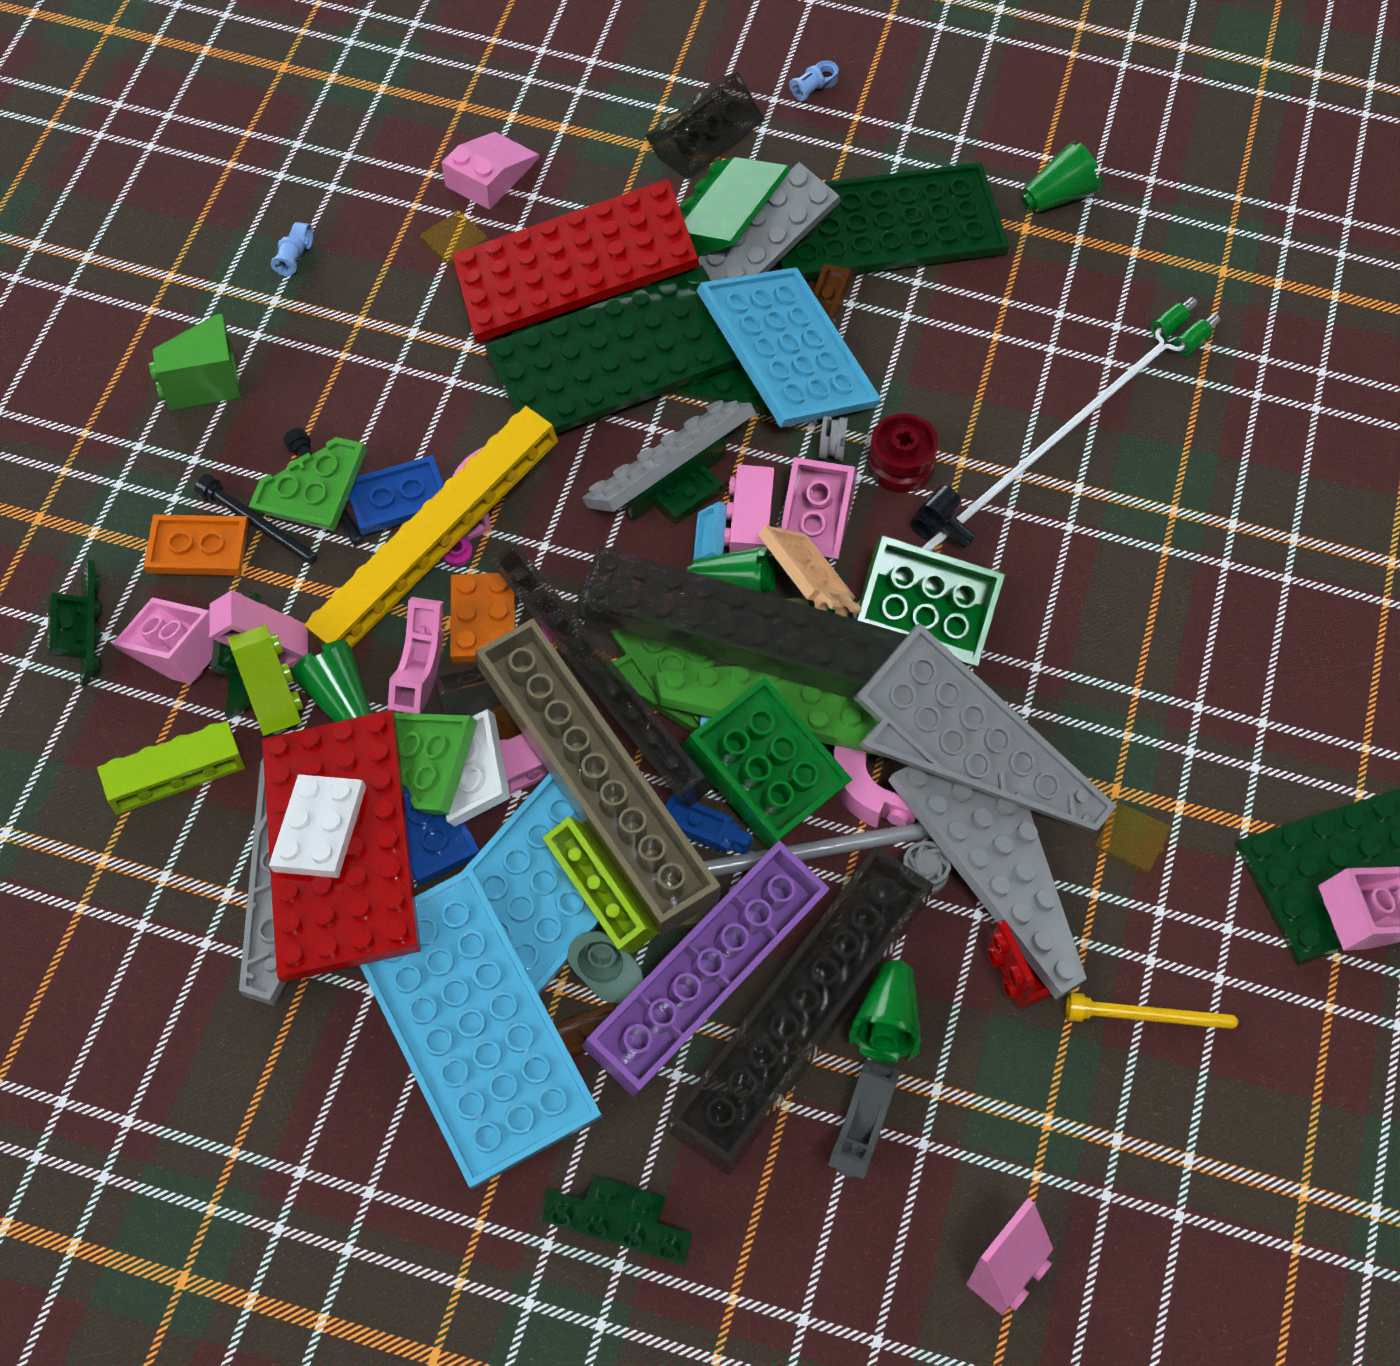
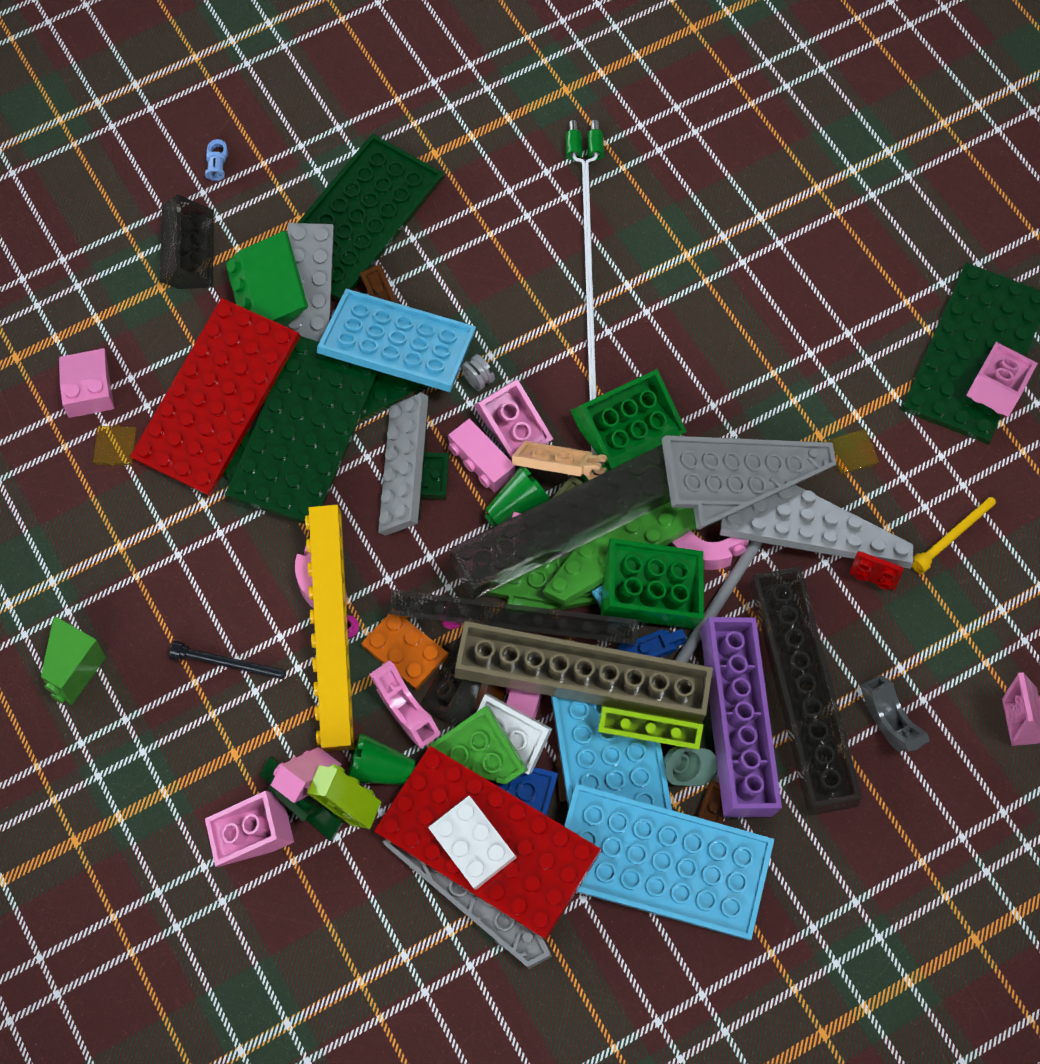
camera: 45 degrees left, 5 degrees up
dark green bracket [47,560,100,686] -> none
lime brick [97,721,245,815] -> none
orange plate [143,514,249,576] -> none
black piece [194,473,317,564] -> none
bright green plate [248,437,368,531] -> none
light blue connector [271,222,313,276] -> none
blue plate [349,455,444,535] -> none
dark green bracket [542,1175,692,1266] -> none
medium azure tile [693,501,727,561] -> none
green cone [849,960,921,1064] -> none
dark red wheel [868,413,939,493] -> none
light grey wheel [901,841,951,896] -> none
black beam [910,485,975,548] -> none
green cone [1021,141,1103,213] -> none

